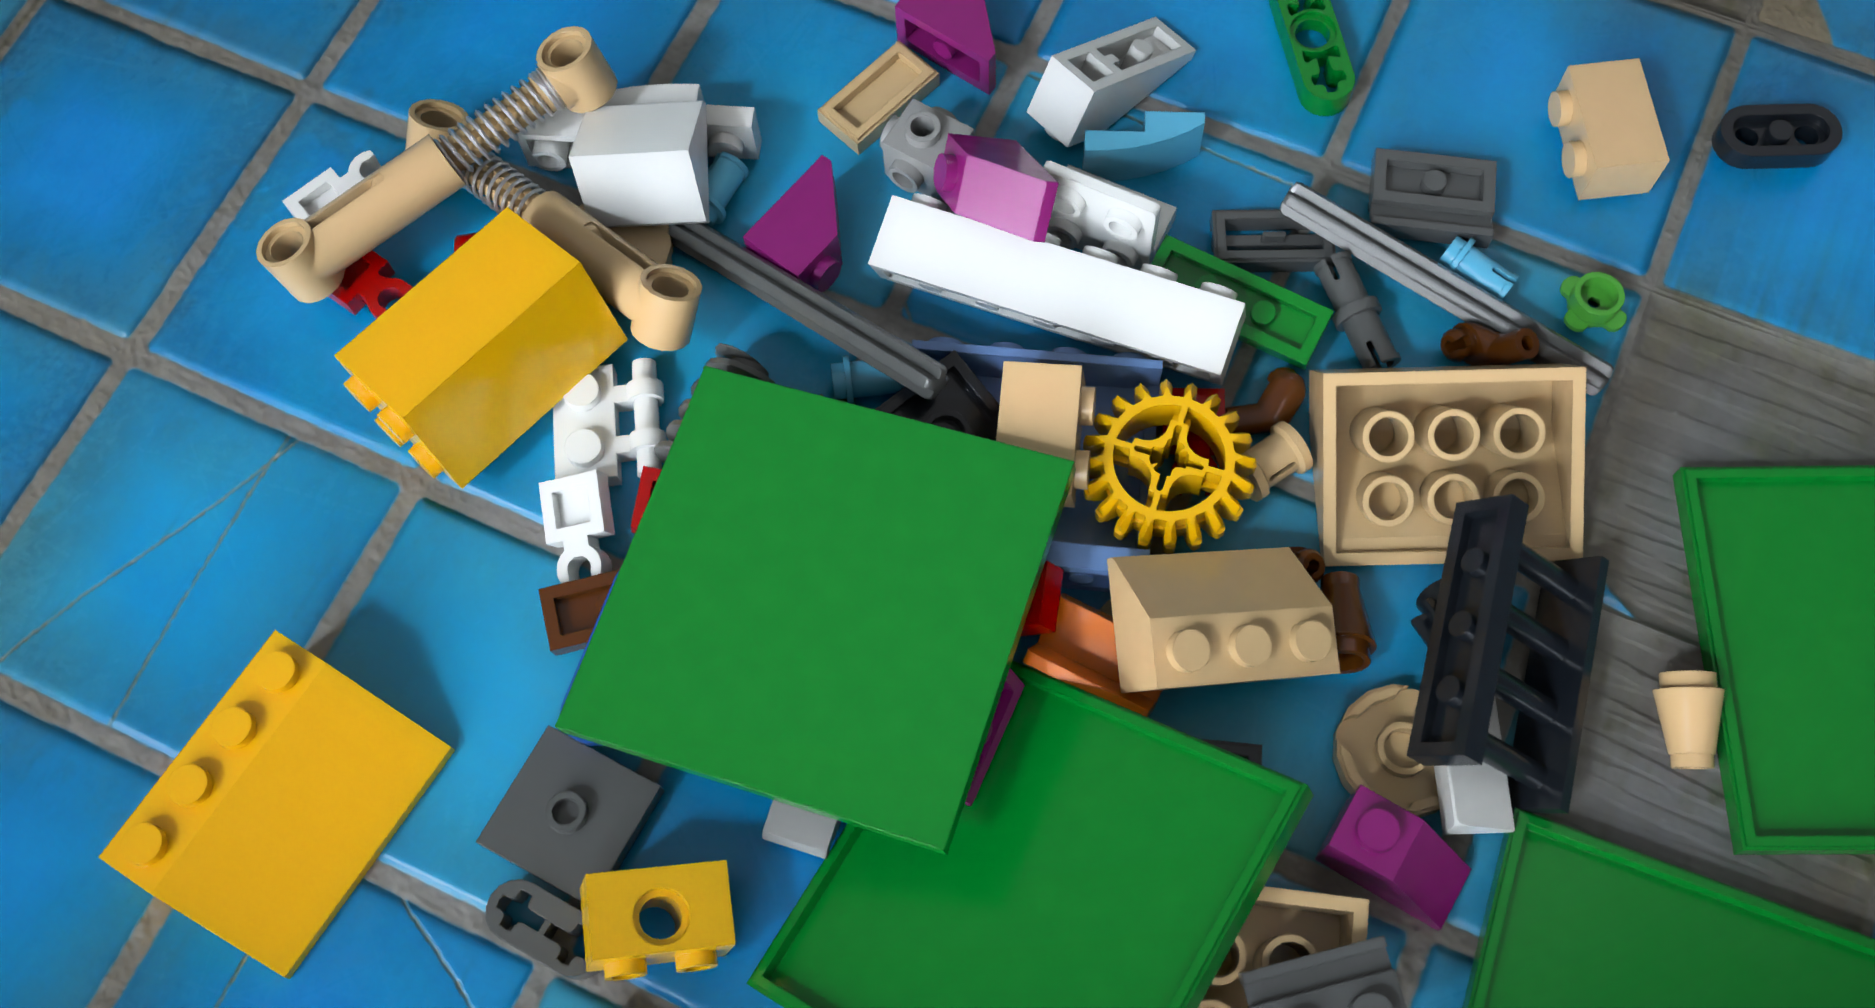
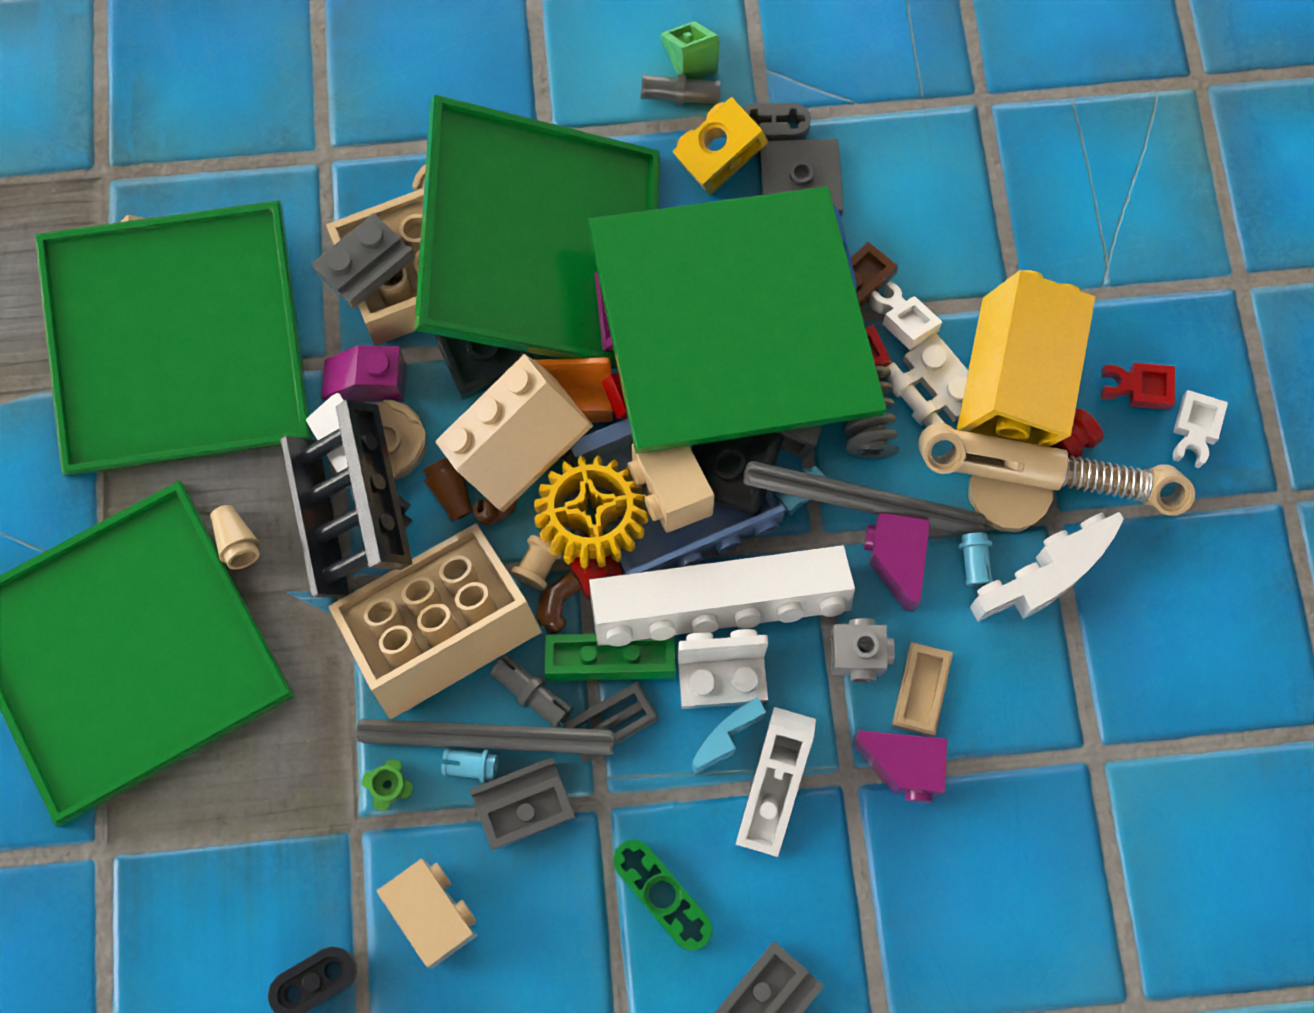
camera: 145 degrees right, 5 degrees up
yellow slope [98,630,455,979] -> none
tan piece [256,26,618,304] -> none
white slope [568,101,710,228] -> none
slope [933,133,1059,243] -> none
reddish brown arm [1440,322,1540,366] -> none

